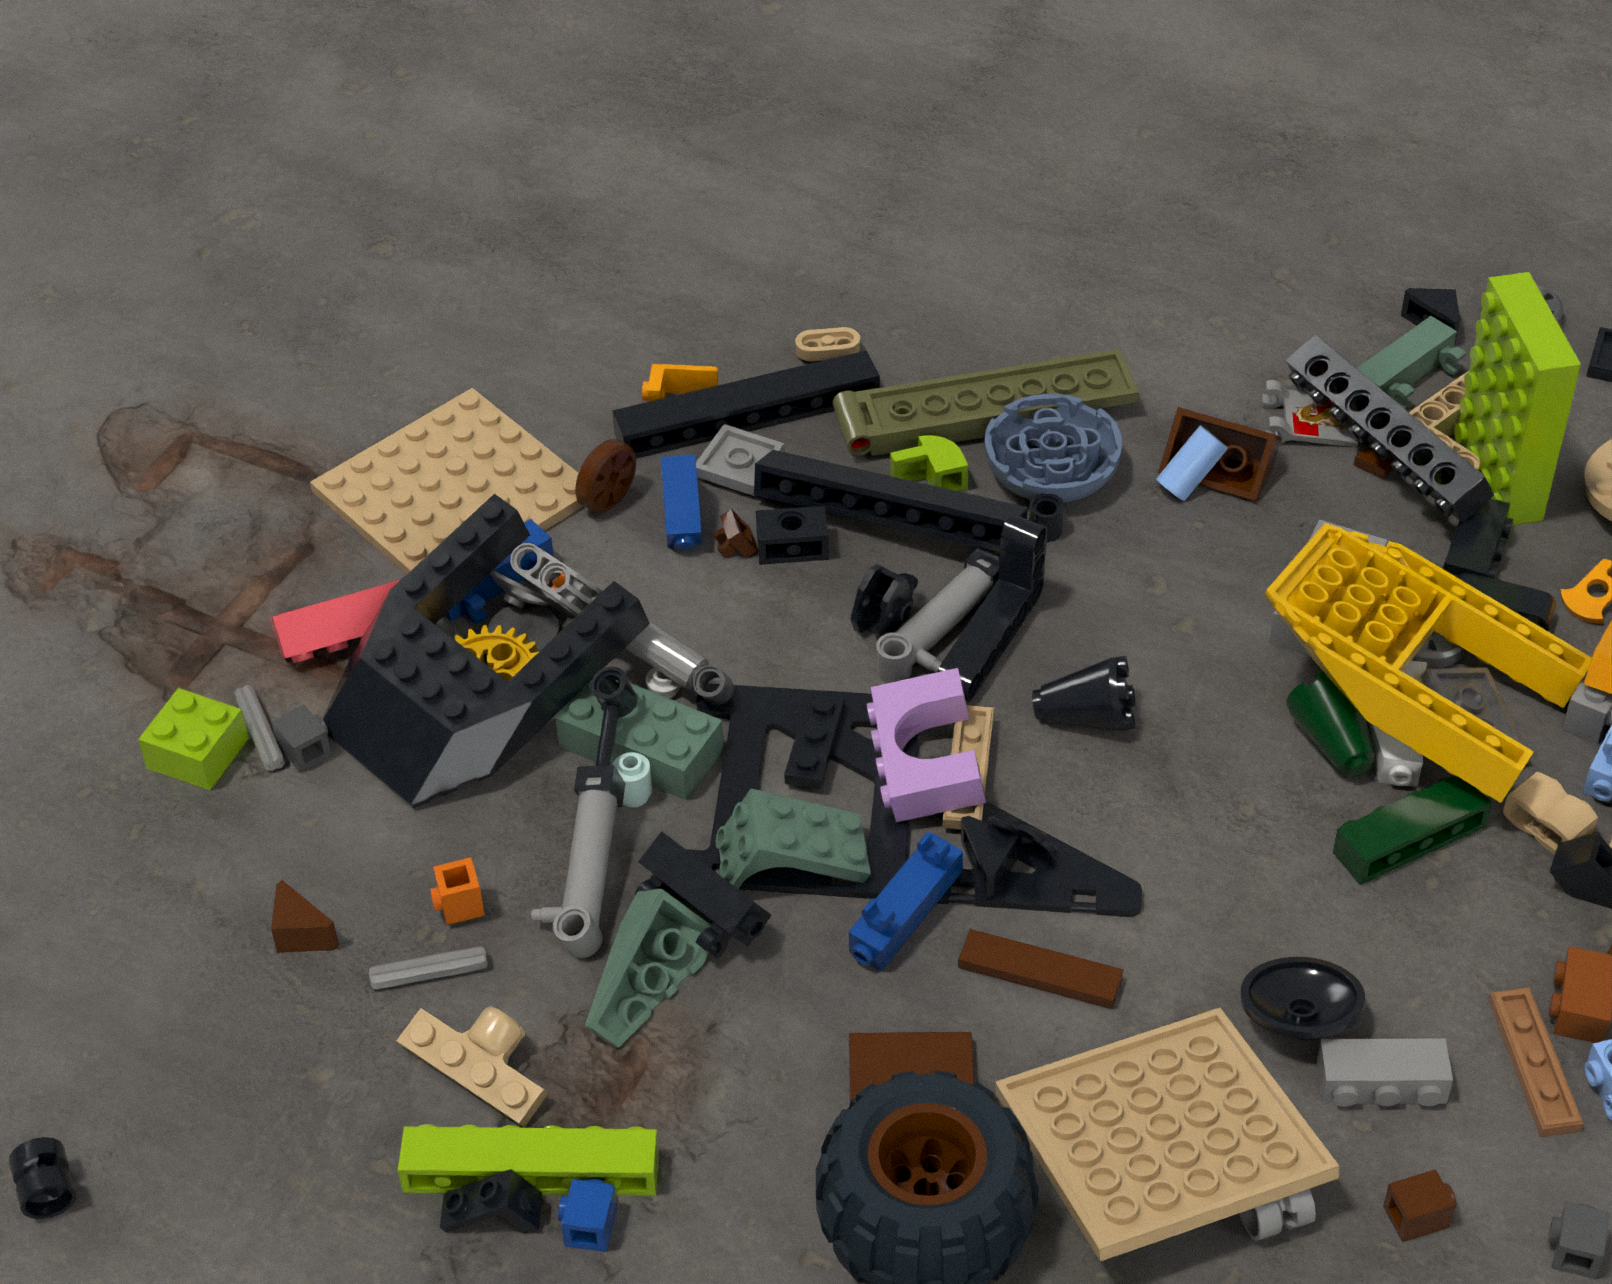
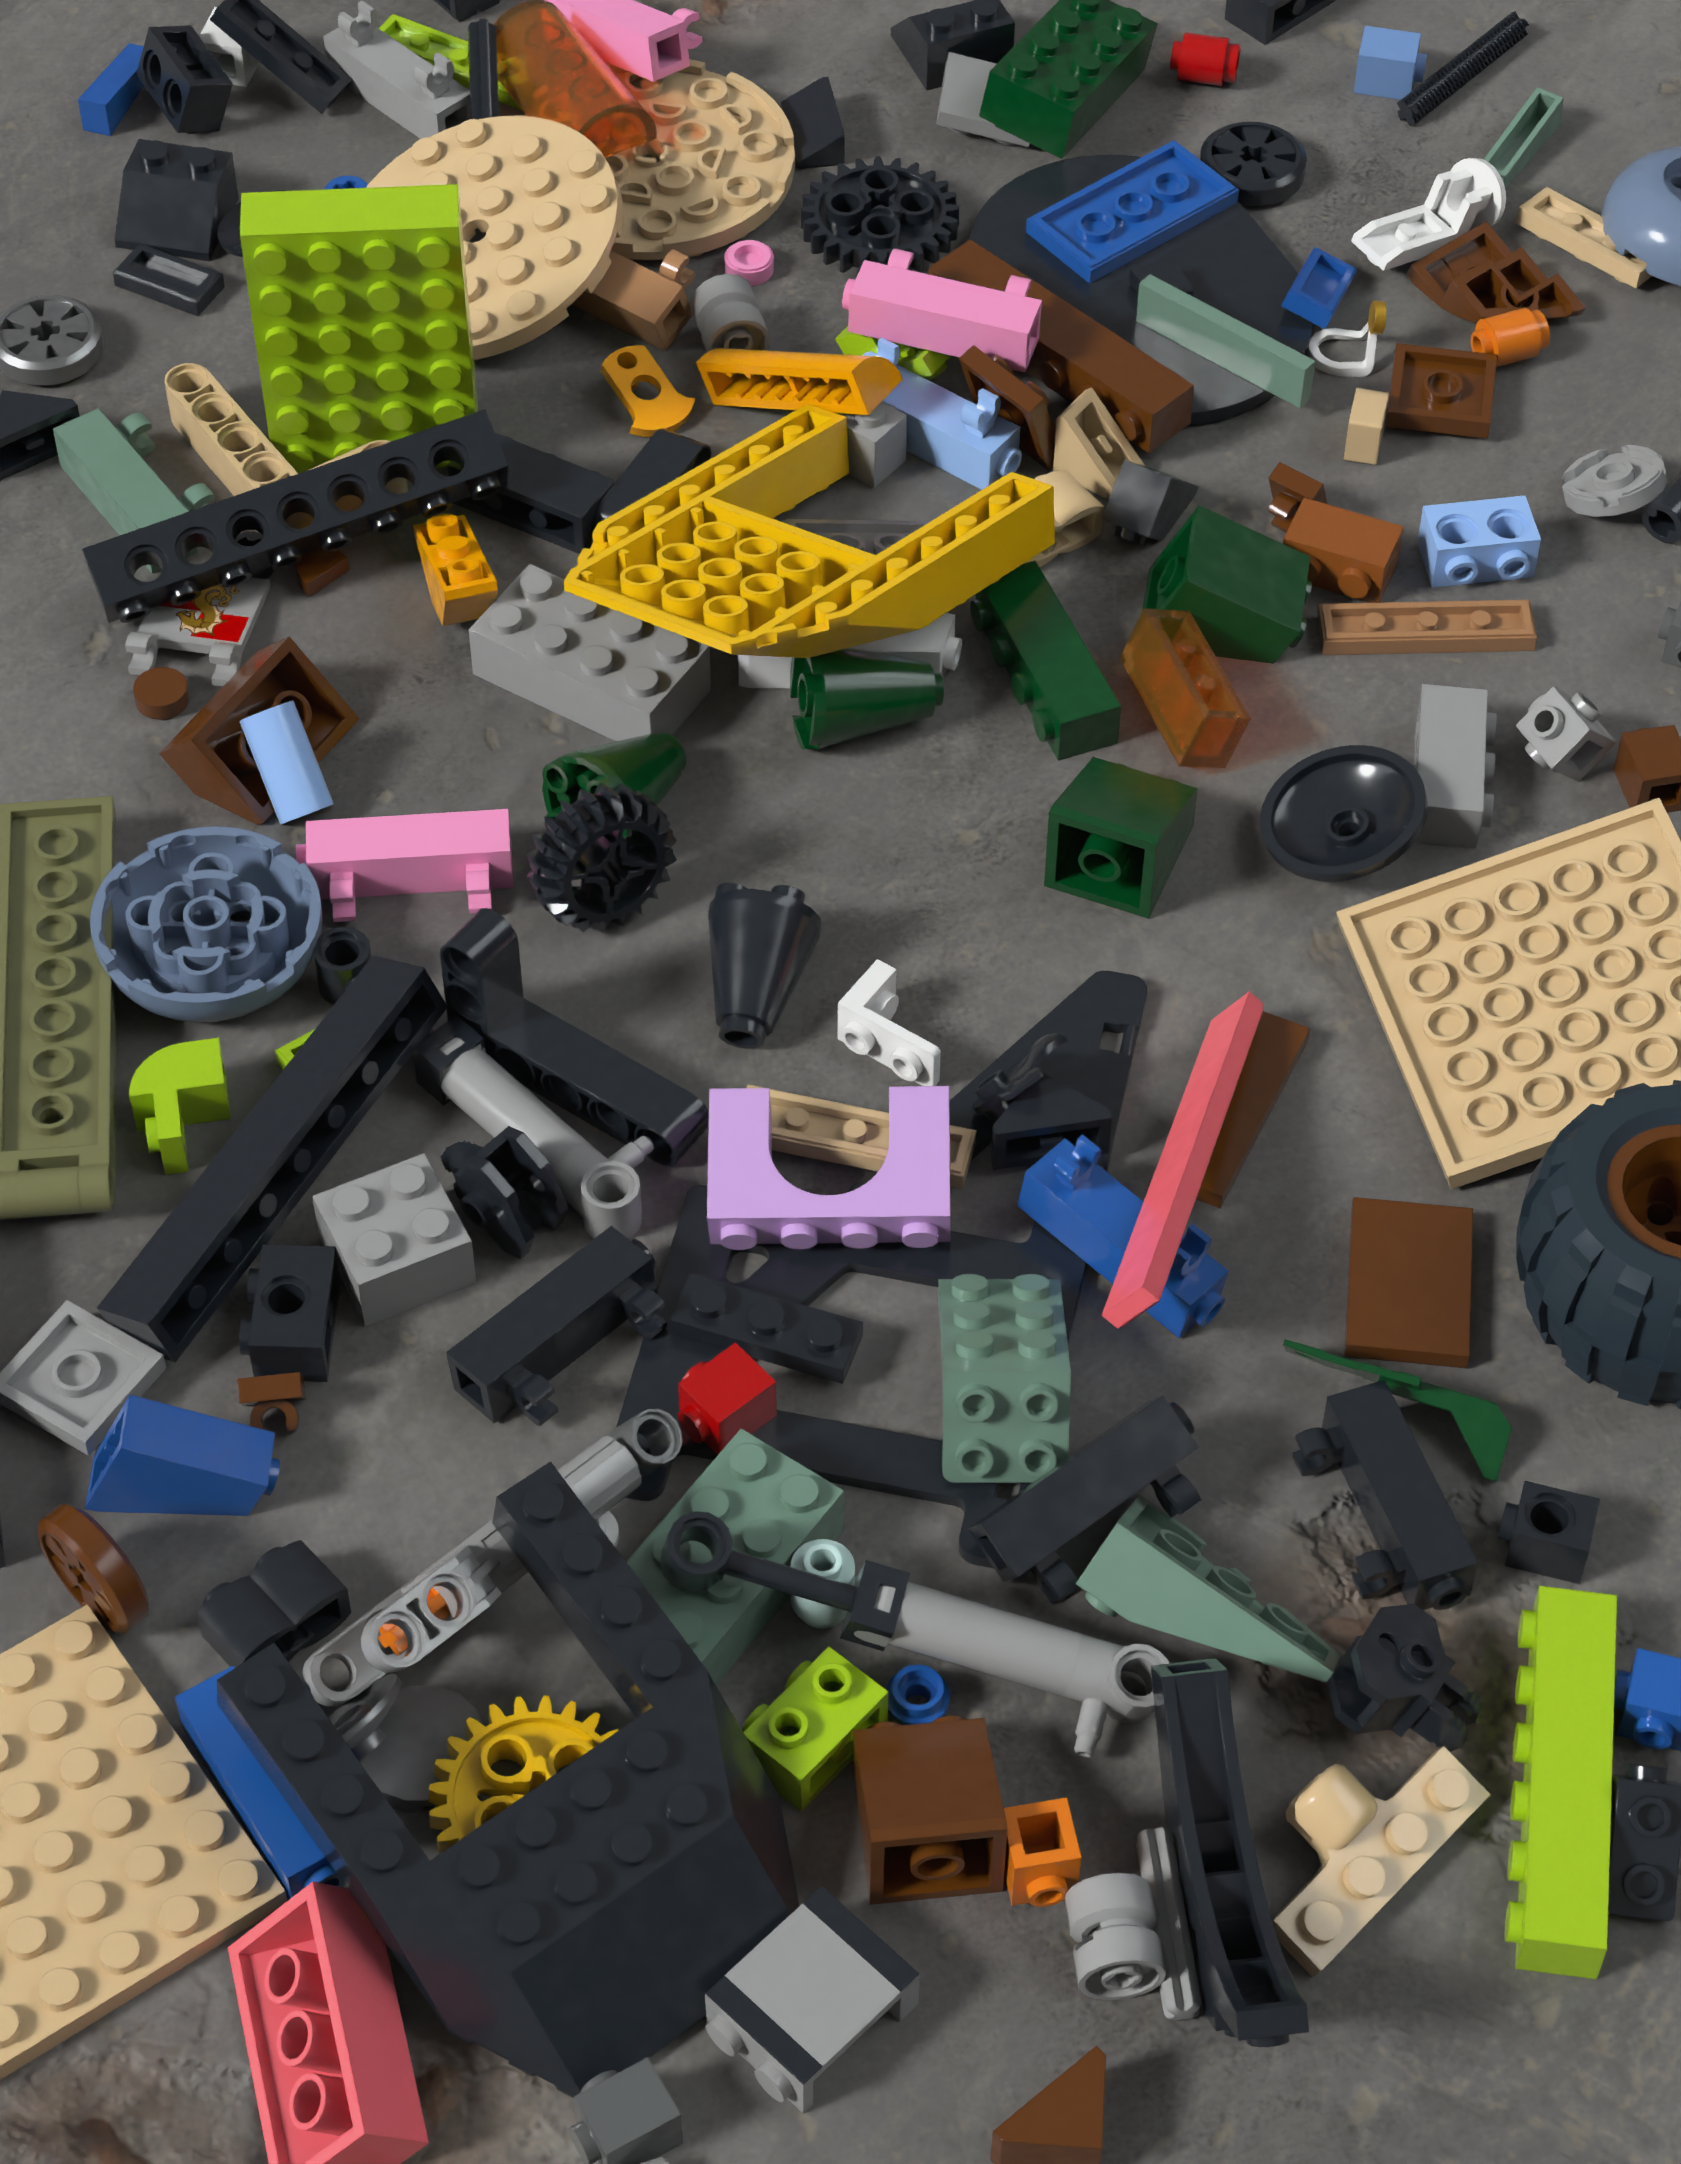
camera: 85 degrees left, 5 degrees up
none -> reddish brown tile [133,667,190,719]
none -> black brick [197,1540,351,1668]
none -> bright pink brick [296,809,513,922]
none -> light grey brick [312,1153,476,1327]
none -> light orange slope [413,514,498,626]
none -> black brick [446,1226,668,1426]
none -> black gear [526,783,677,933]
none -> dark green cone [542,733,686,837]
none -> red brick [678,1342,777,1455]
none -> light grey panel [705,1886,920,2114]
none -> lime brick [742,1646,888,1812]
none -> white bracket [838,959,941,1086]
none -> reddish brown slope [852,1715,1008,1905]
none -> blue plate [886,1664,950,1725]
none -> dark green slope [1044,757,1198,919]
none -> light grey wheel [1065,1873,1166,2000]
none -> coral tile [1102,991,1264,1329]
none -> clear orange brick [1120,609,1251,768]
none -> dark green slope [1136,505,1312,664]
none -> black arch [1151,1658,1309,2047]
none -> dark green piece [1283,1339,1512,1482]
none -> black brick [1292,1380,1478,1610]
none -> black hinge [1327,1604,1483,1753]
none -> black brick [1498,1481,1600,1584]
none -> light grey brick [1516,686,1617,782]

